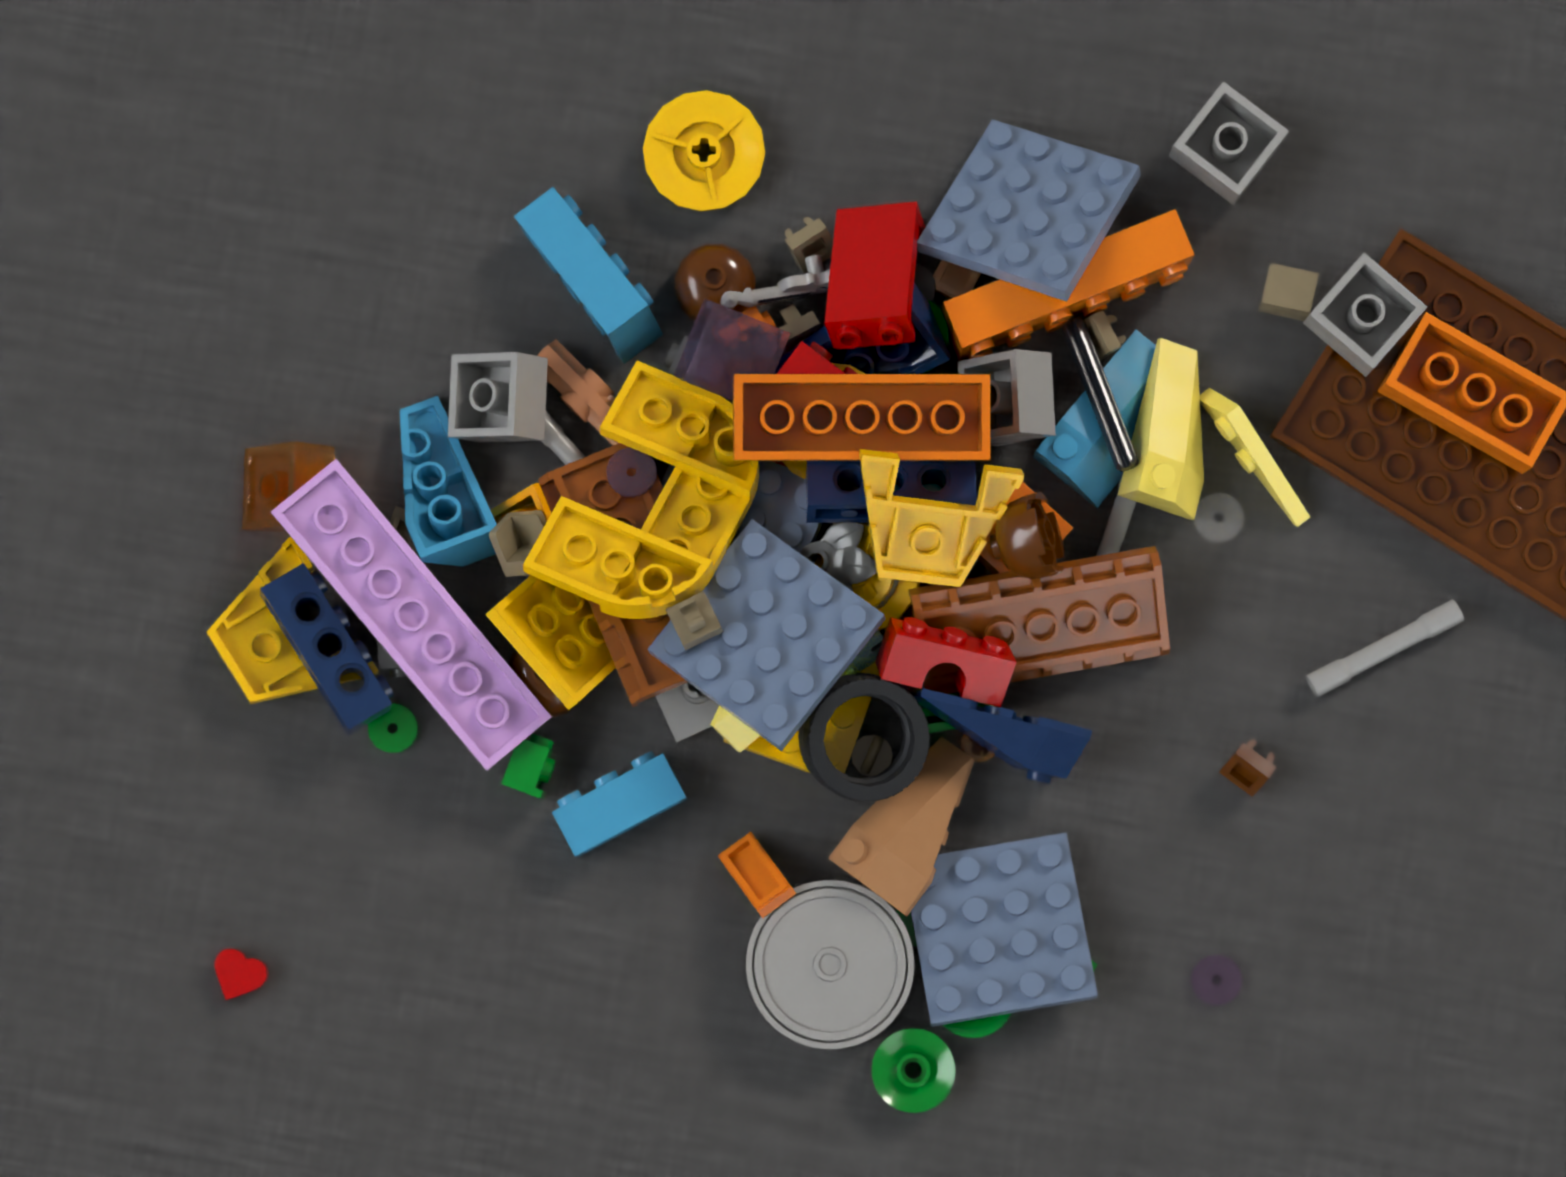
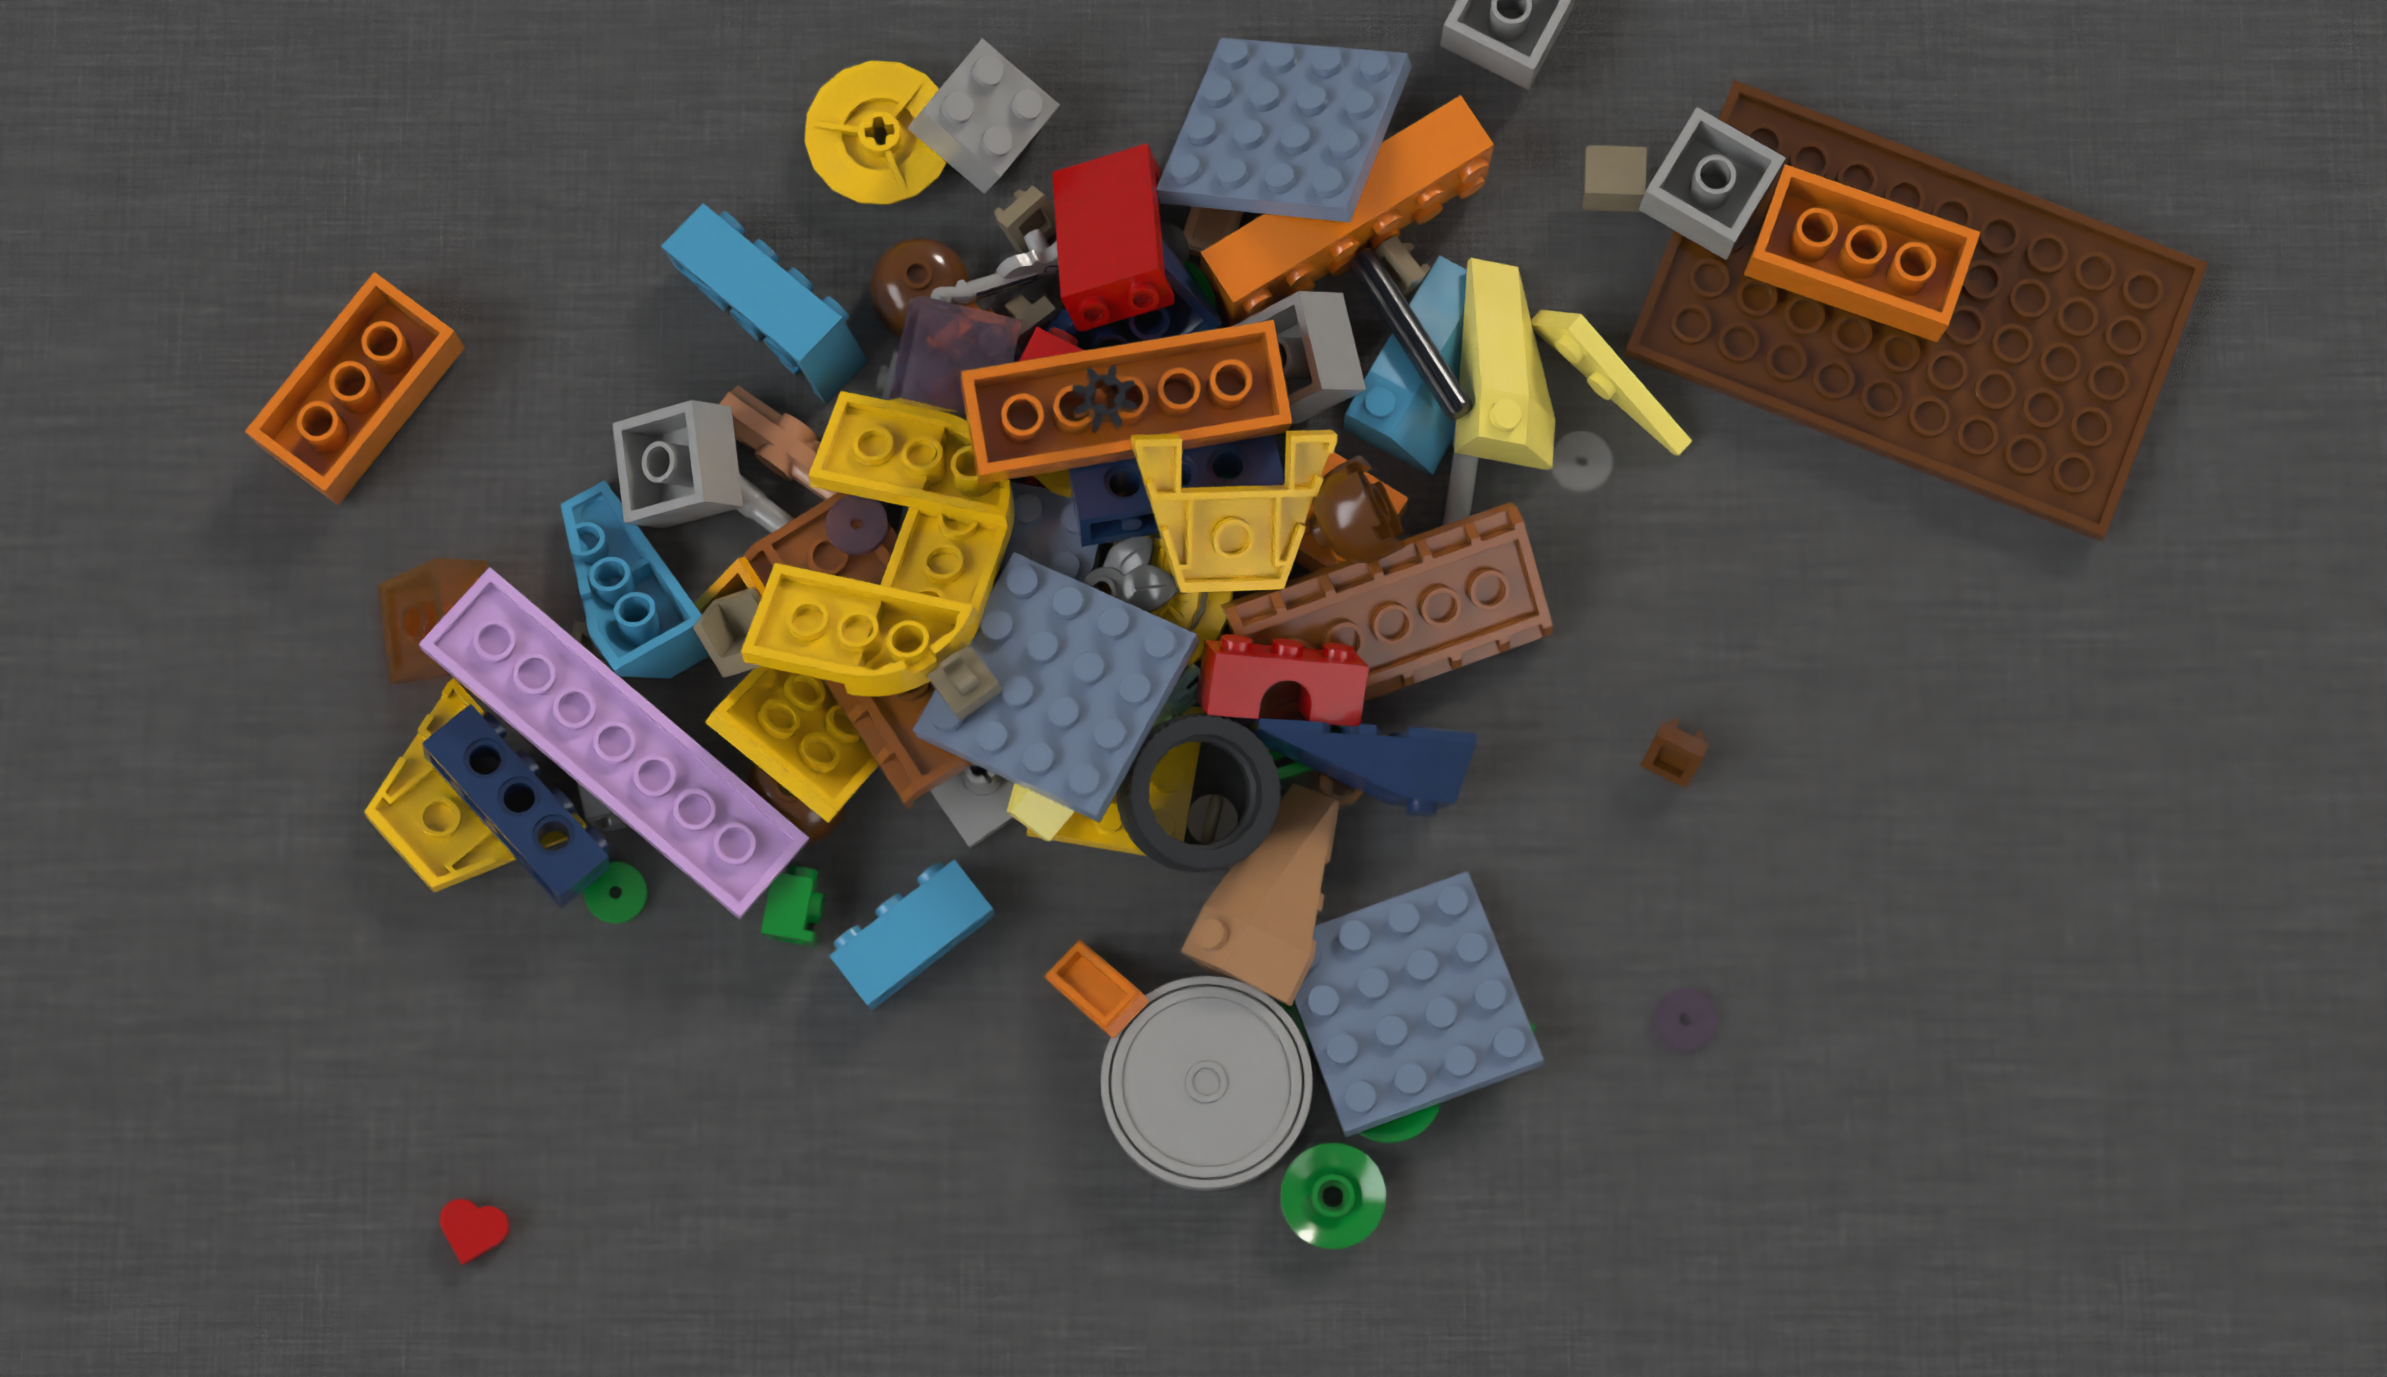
camera: 15 degrees left, 5 degrees down
light grey piece [1305,599,1464,698] -> none
none -> orange brick [245,272,465,505]
none -> light grey brick [907,38,1060,194]
none -> black gear [1071,365,1137,433]

